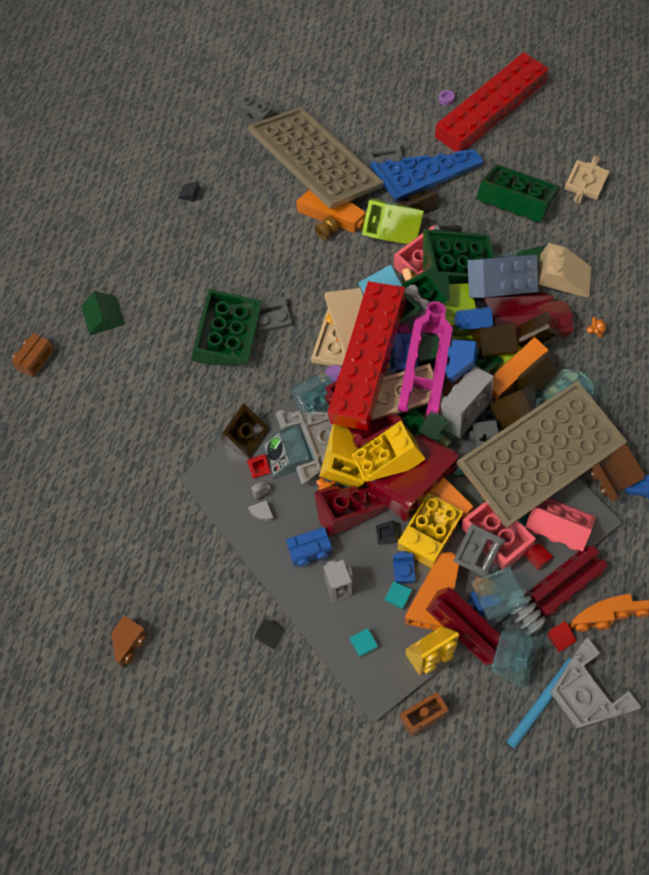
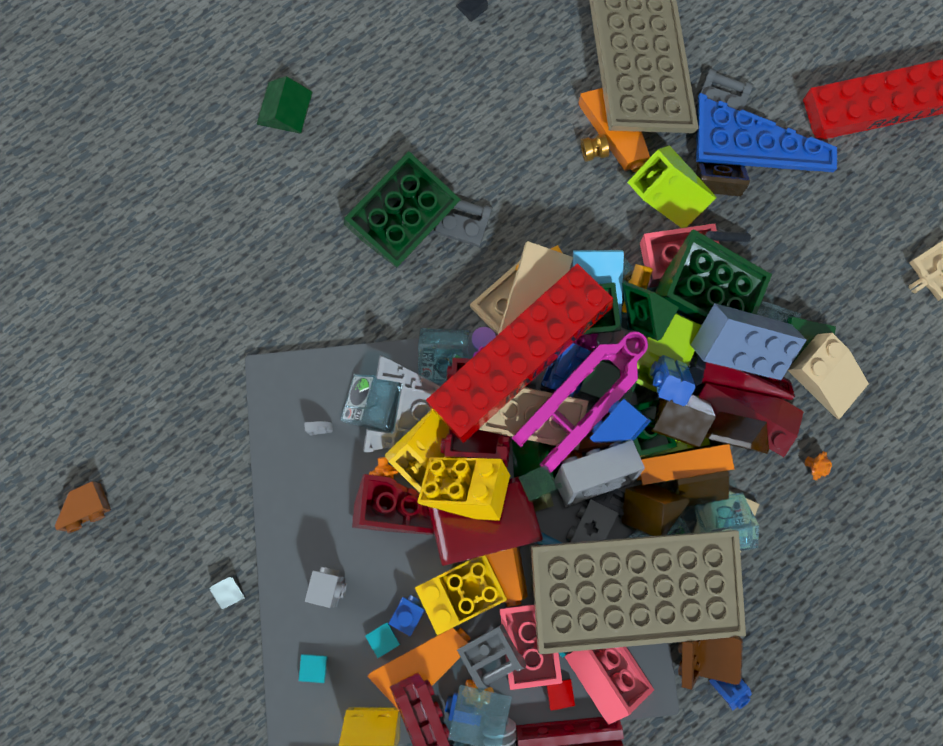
camera: 30 degrees right, 15 degrees up
dark orange brick [11,333,54,377] -> none
dark brown slope [221,404,270,458] -> none
red slope [246,453,271,479] -> none
light grey tile [248,501,274,521] -> none
blue brick [286,527,332,567] -> none
black slope [376,520,402,545] -> none
light grey piece [405,285,429,312] -> none
medium lavender tile [439,90,455,106] -> none
dark green slope [476,164,560,222] -> none

